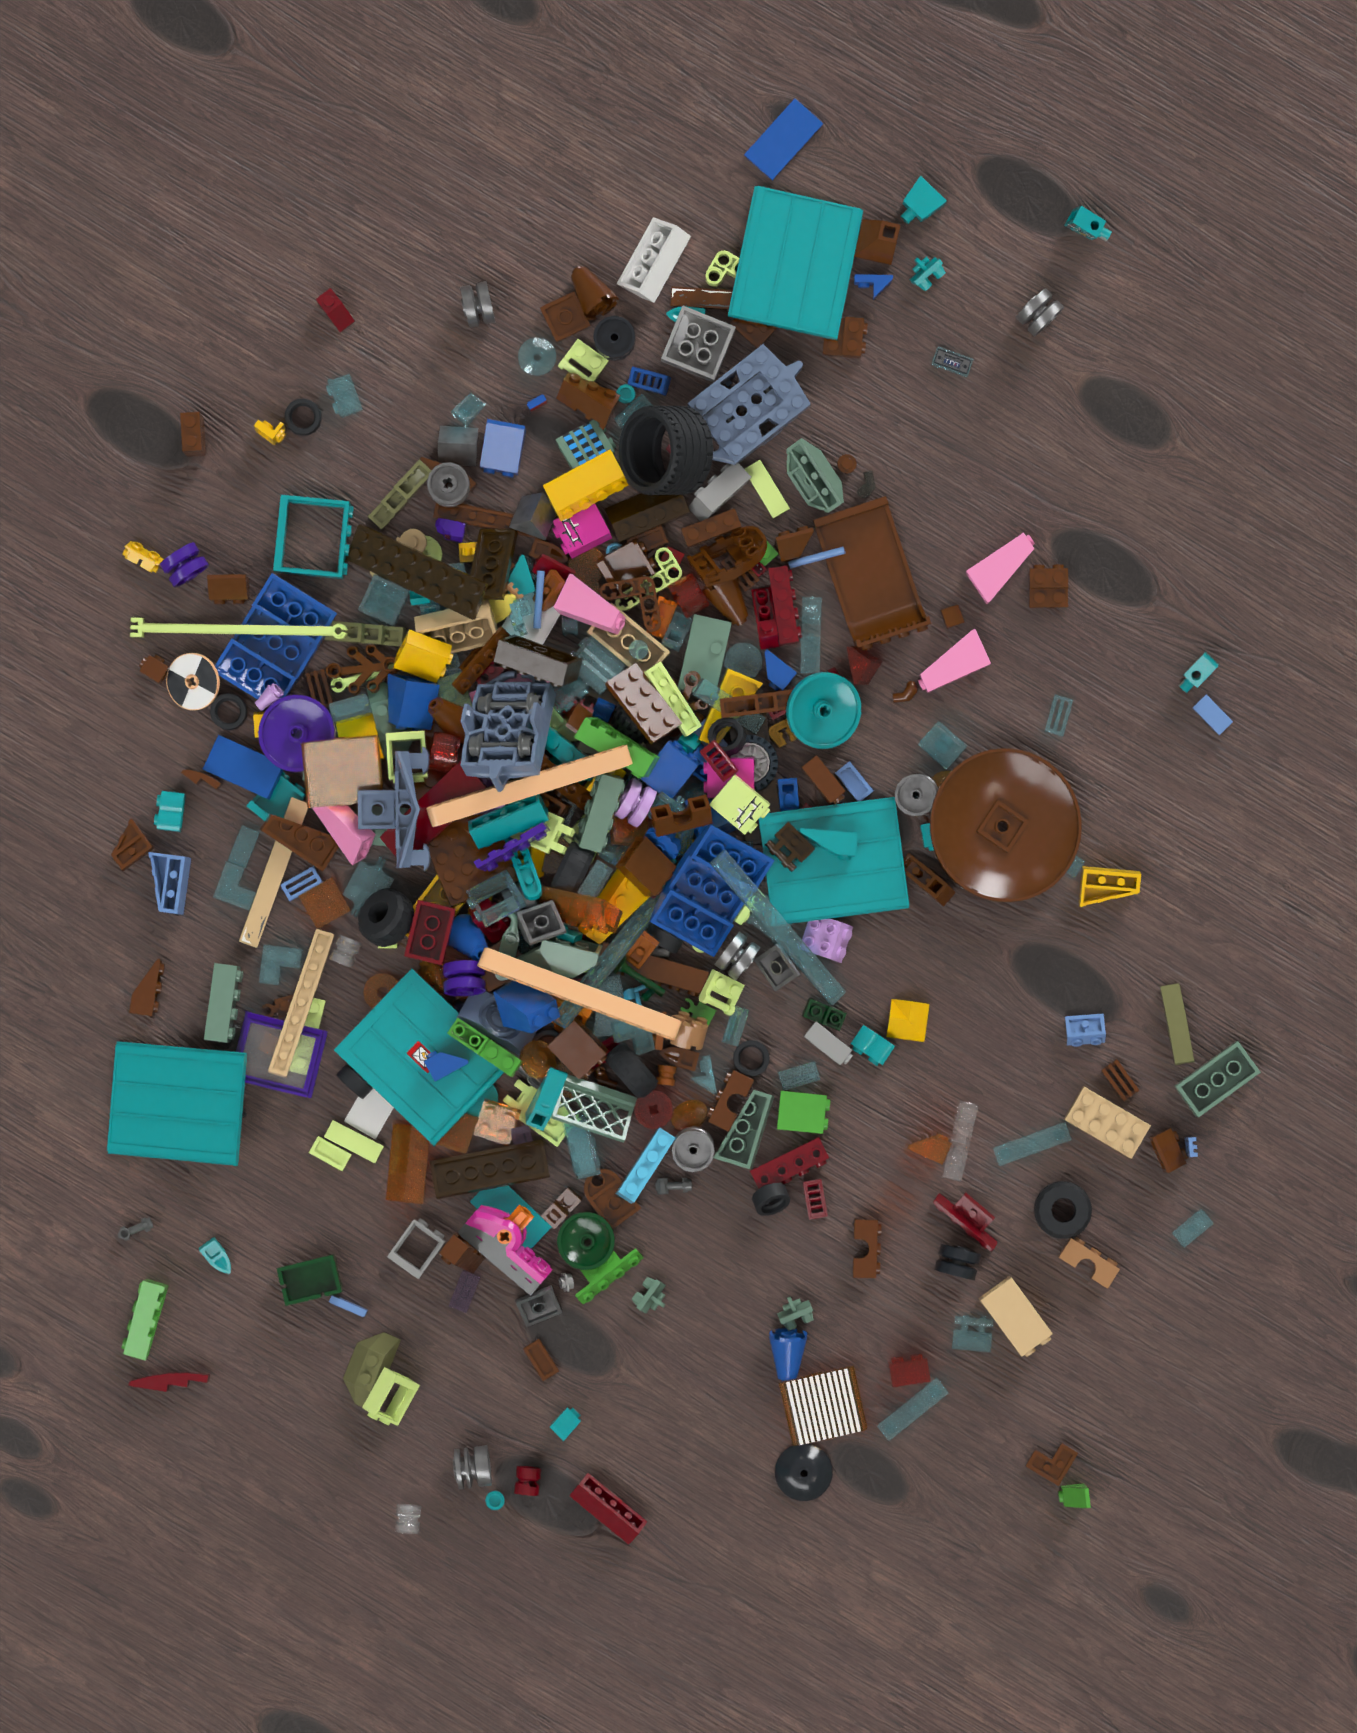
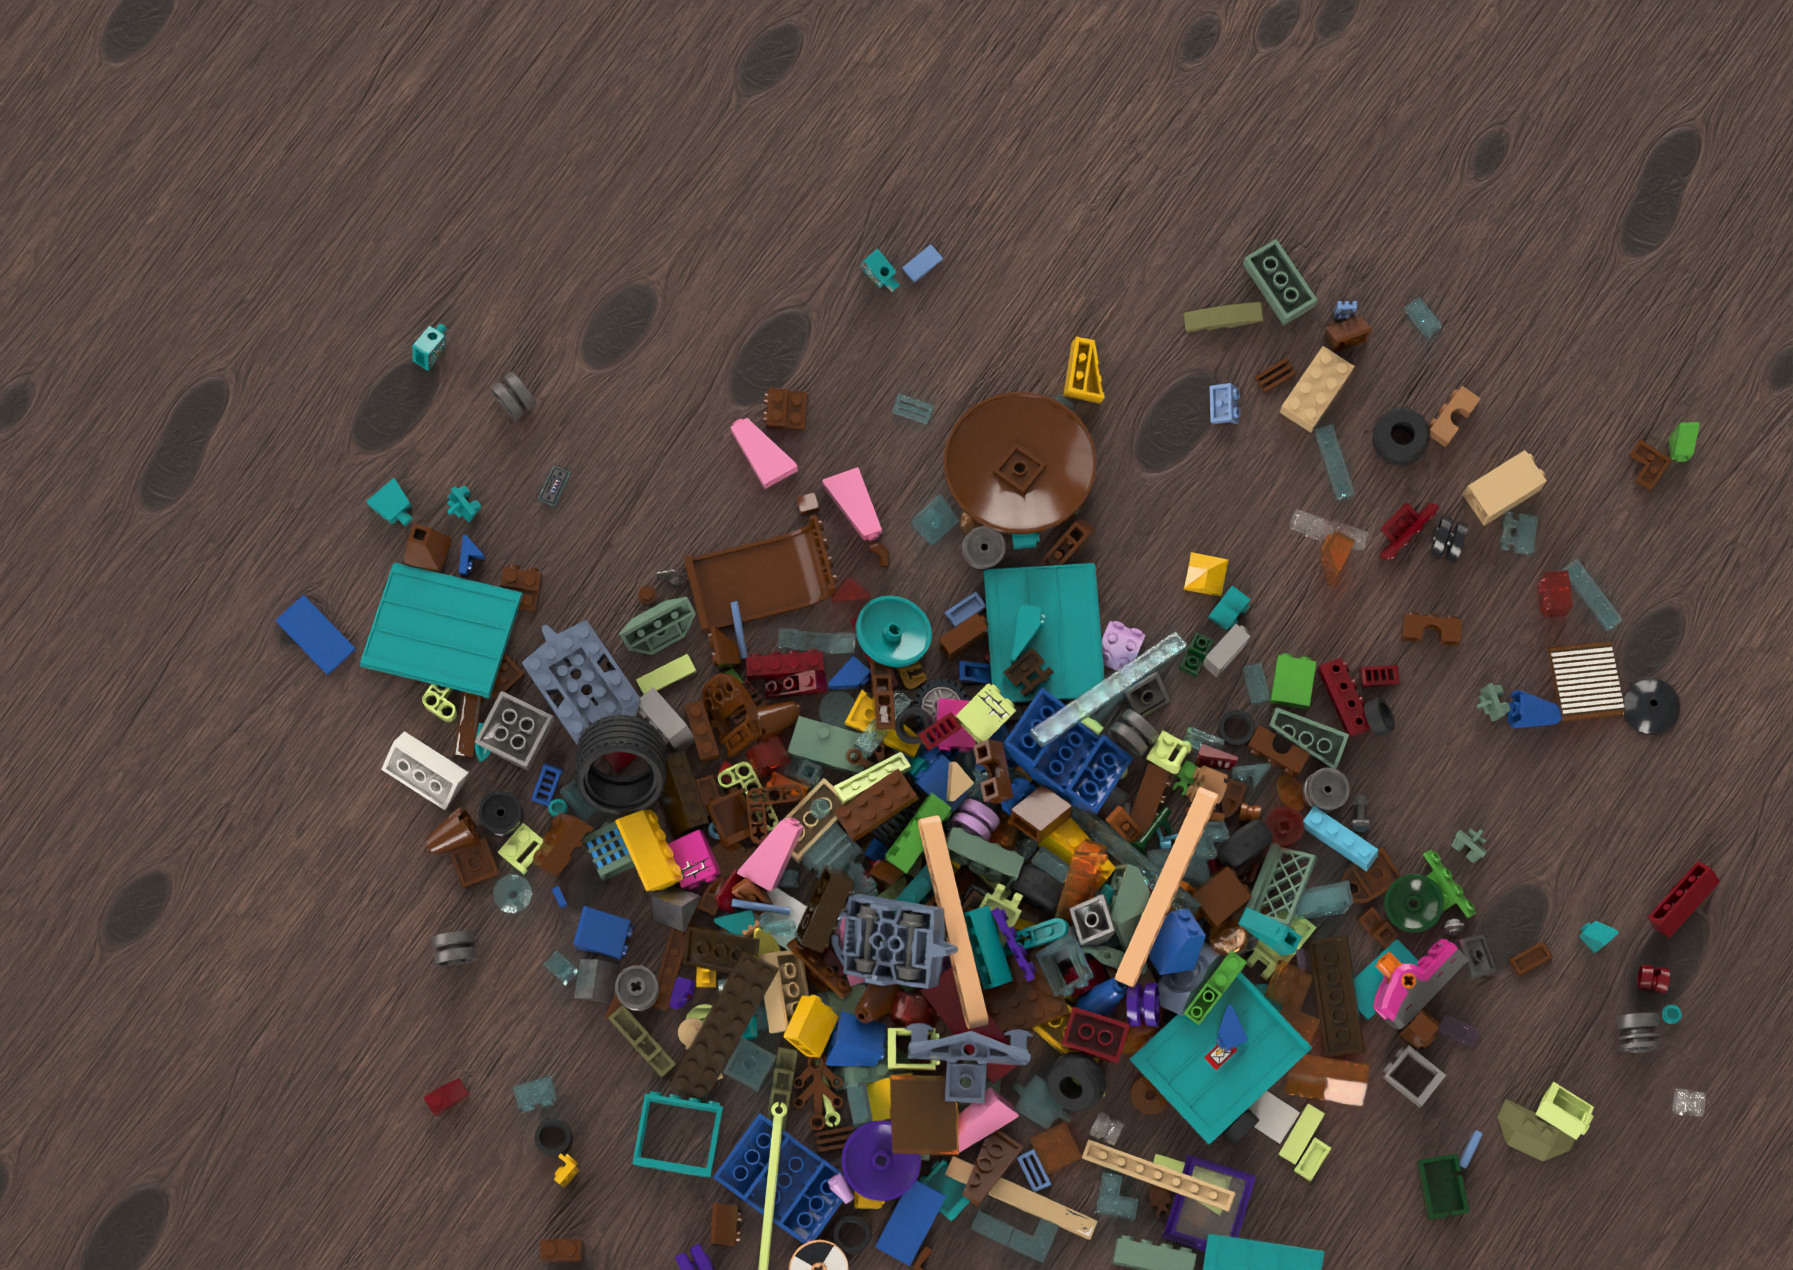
camera: 90 degrees left, 10 degrees down
none -> tan slope [946,762,974,802]
none -> dark red slope [1195,744,1238,770]

